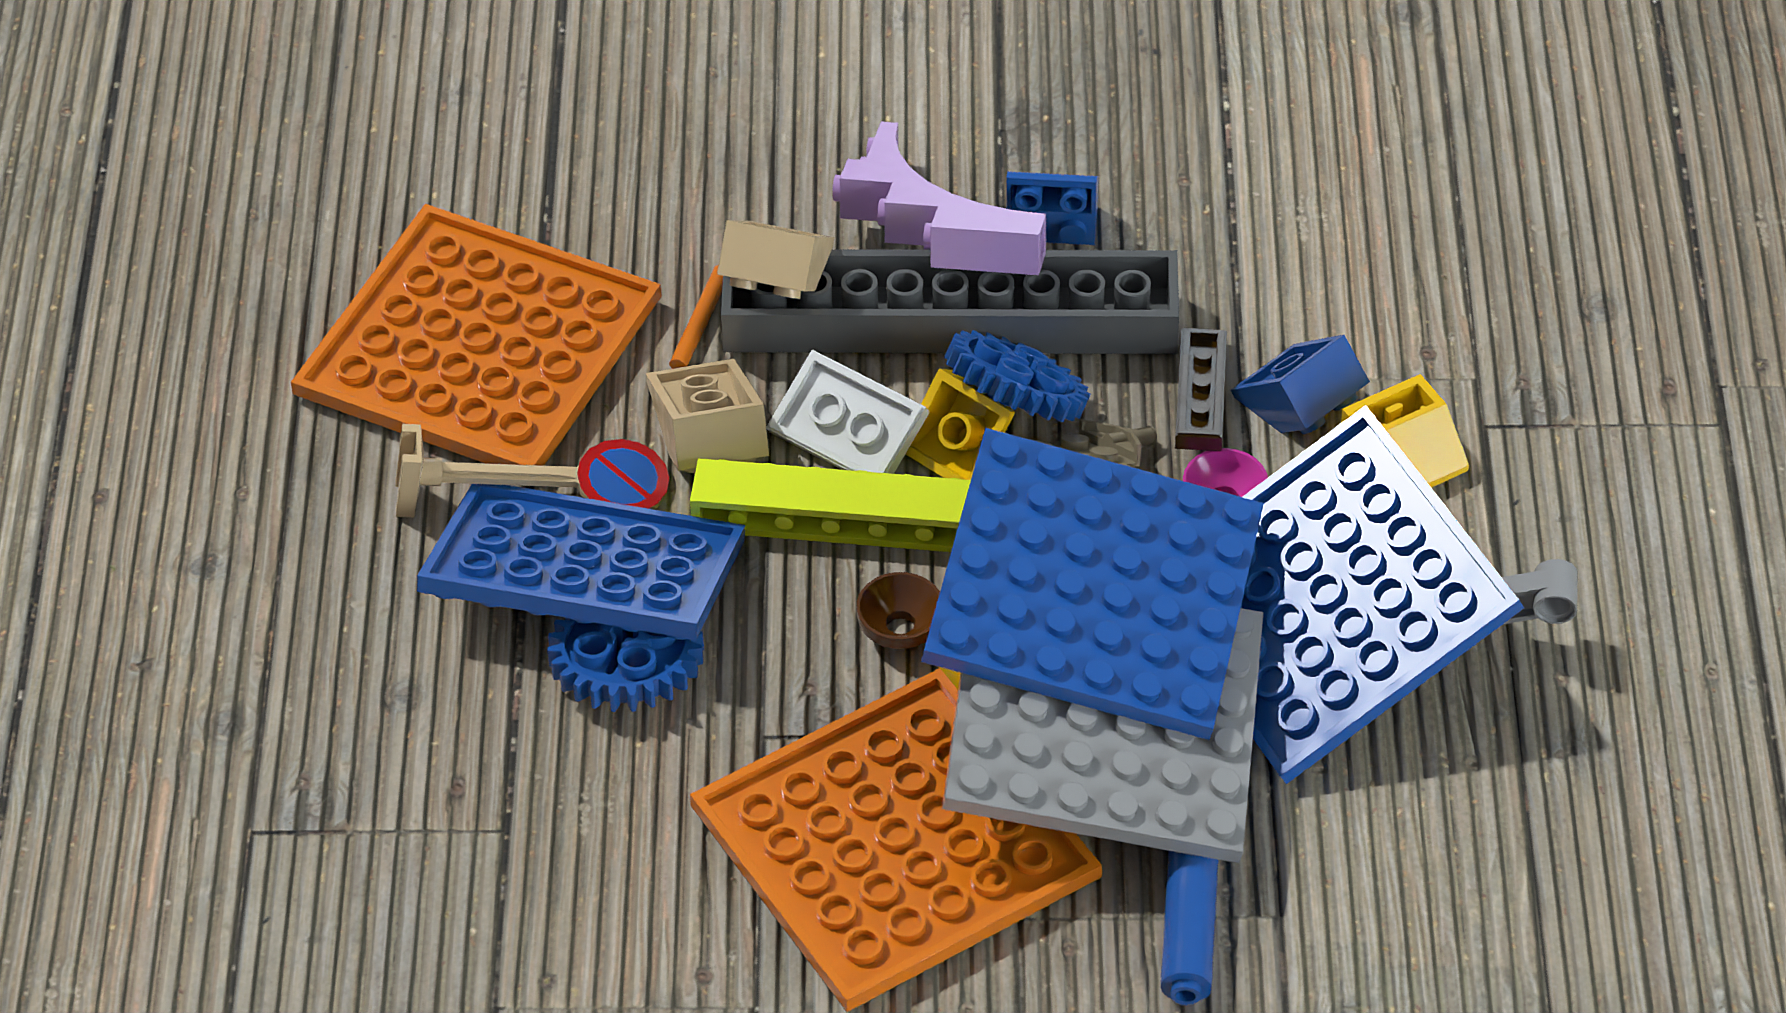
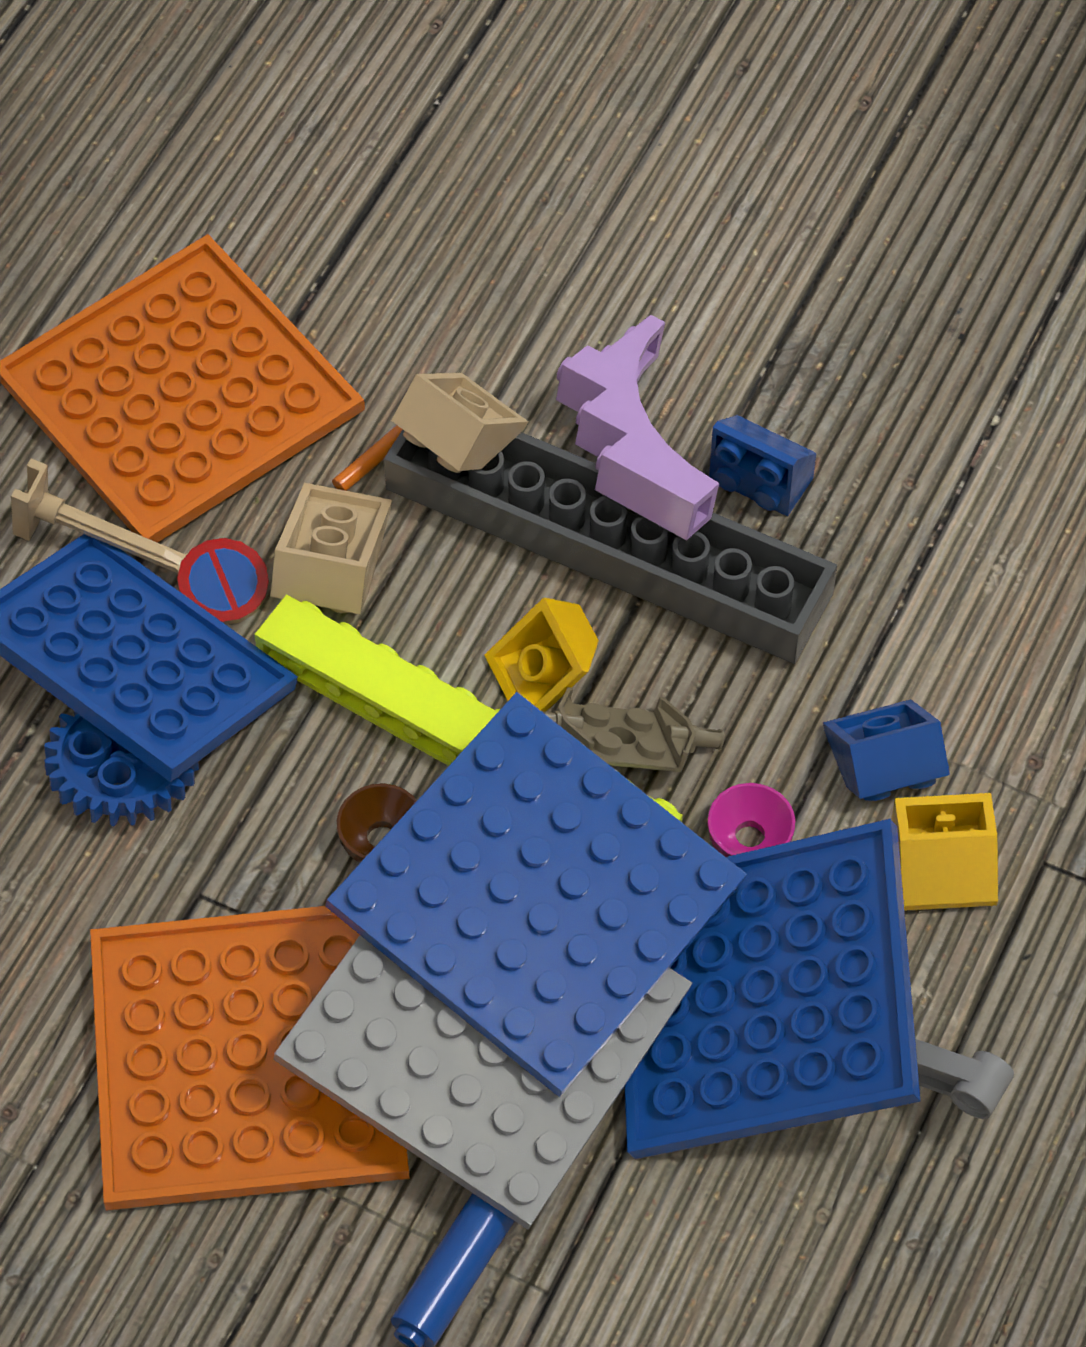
camera: 25 degrees right, 10 degrees up
white tile [766,350,930,474] -> none
blue gear [944,330,1091,422] -> none
tile [1175,328,1227,451] -> none

